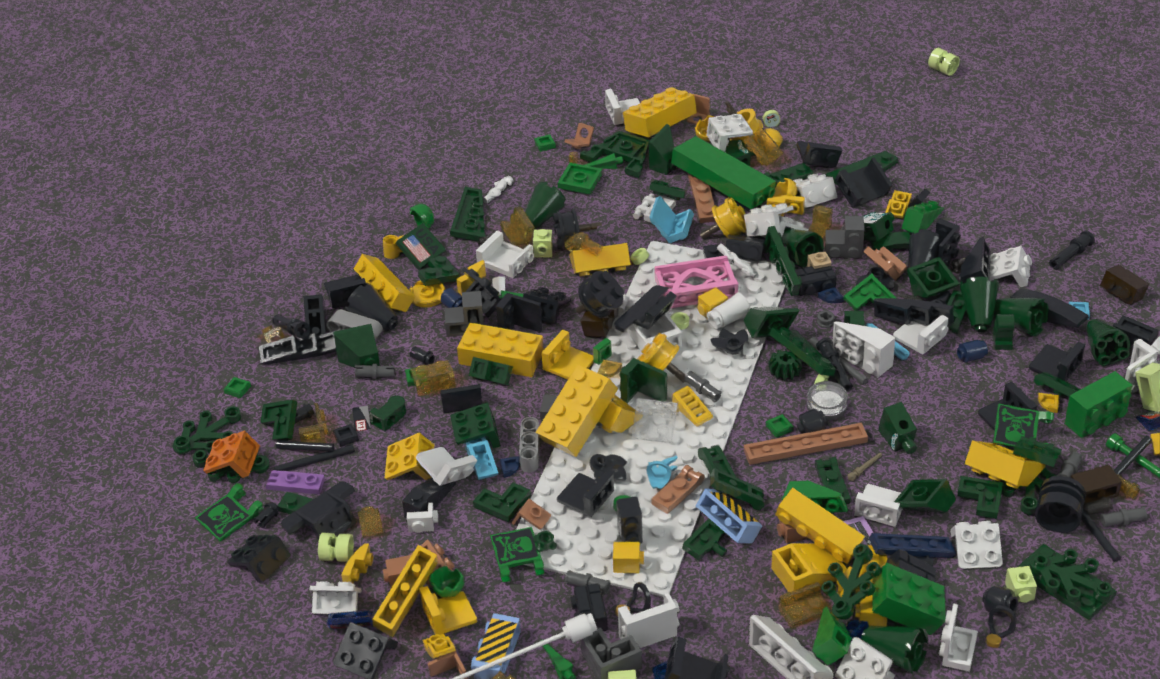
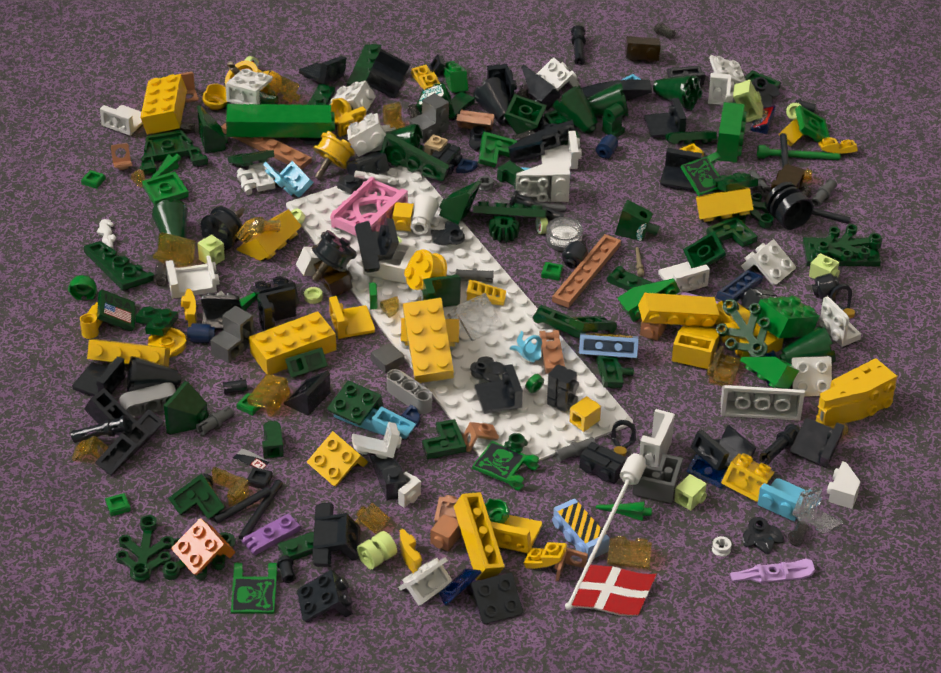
camera: 50 degrees left, 0 degrees up
none -> yellowish green tile [304,287,323,304]

